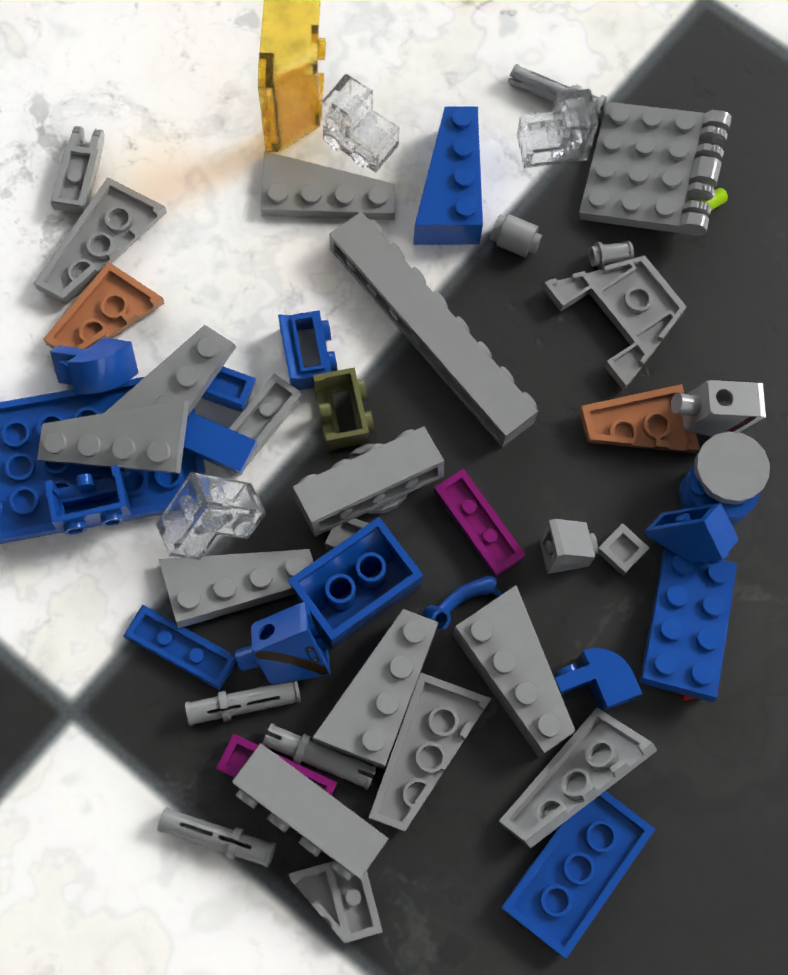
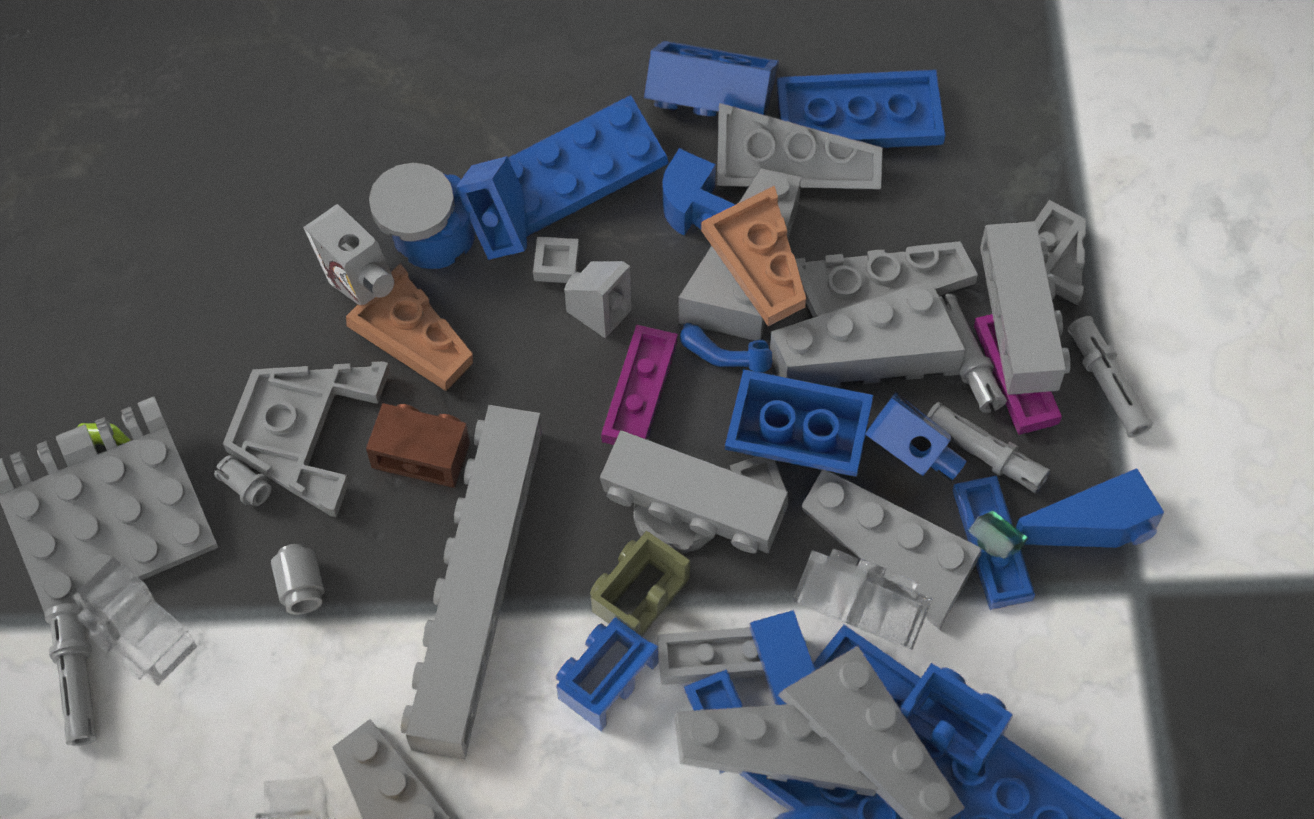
camera: 125 degrees left, 10 degrees down
blue wedge [413,106,483,245] -> none
none -> copper brick [366,403,470,488]
none -> blue slope [644,41,779,116]
none -> nougat wing [701,185,806,326]
none -> plate [969,511,1028,559]
none -> blue slope [1015,468,1164,548]

